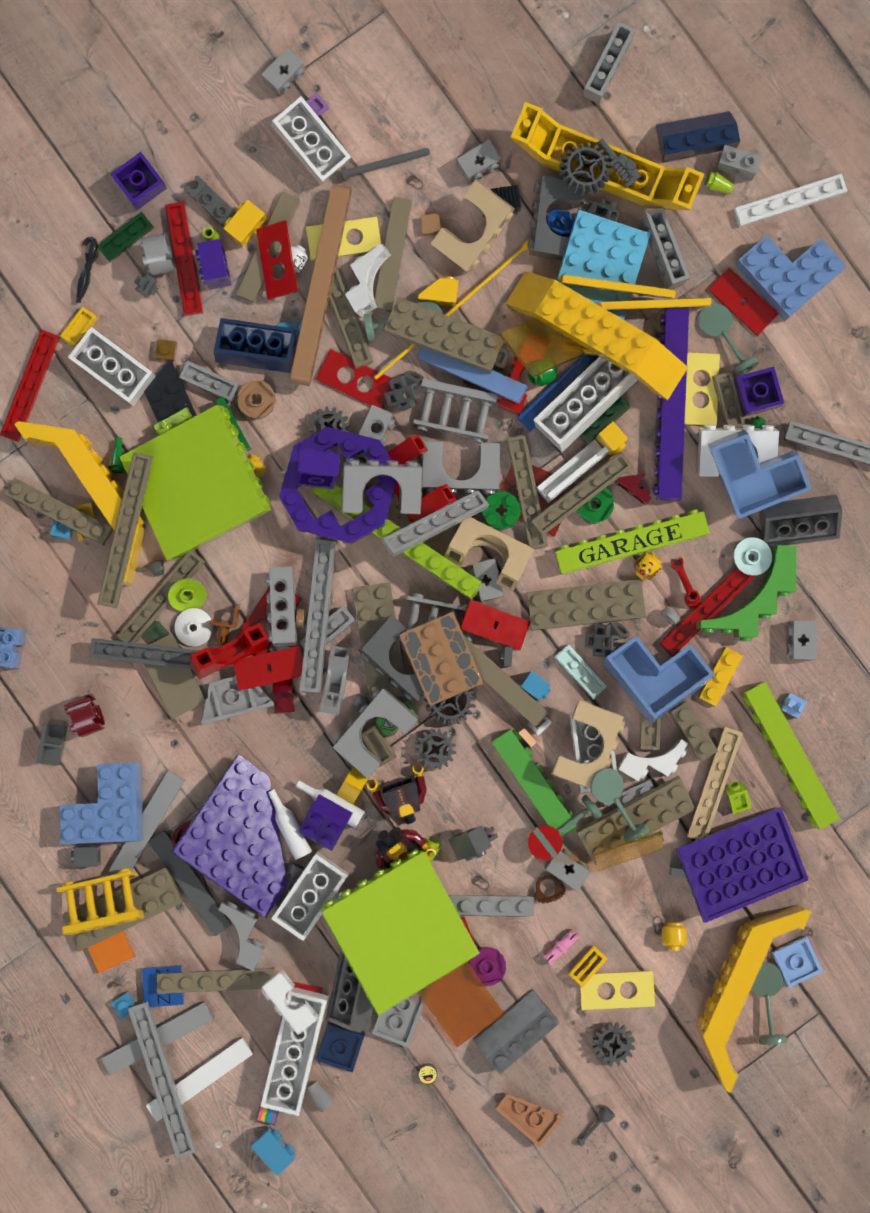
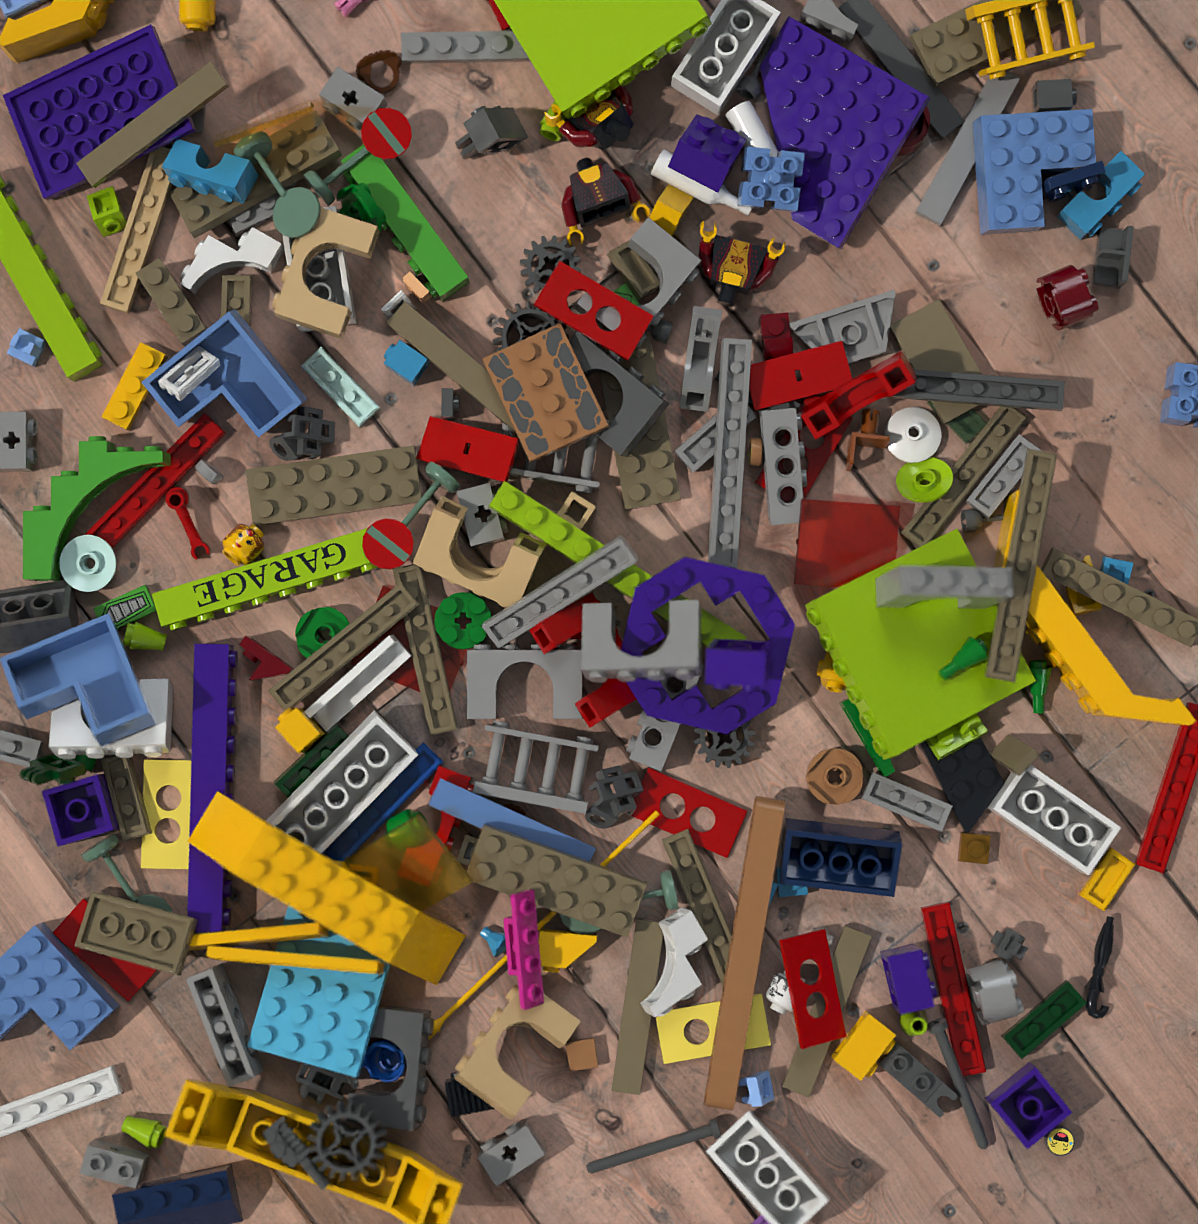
camera: 175 degrees right, 0 degrees up
none -> dark green hinge [20,753,86,785]
none -> dark tan tile [75,891,198,976]
none -> dark tan tile [76,61,229,188]
none -> tile [93,585,157,629]
none -> lime cone [123,622,167,651]
none -> white tile [158,345,221,401]
none -> dark azure arch [162,139,259,204]
none -> green plate [337,183,386,234]
none -> piece [362,461,461,570]
none -> dark azure rock [480,926,506,957]
none -> dark pink bracket [503,889,544,1010]
none -> red piece [534,261,654,361]
none -> tan brick [557,492,596,531]
none -> torso [698,221,786,307]
none -> medium blue brick [737,146,804,212]
none -> light blue tile [739,1071,775,1107]
none -> clear red piece [794,499,900,587]
none -> light grey arch [875,566,1013,609]
none -> dark grey bar [927,1018,989,1149]
none -> green cone [938,636,989,681]
none -> light grey plate [966,434,1041,519]
none -> dark tan tile [989,734,1039,776]
none -> dark blue plate [1042,161,1106,202]
none -> tile [1044,1125,1075,1156]
none -> dark azure arch [1056,151,1145,240]

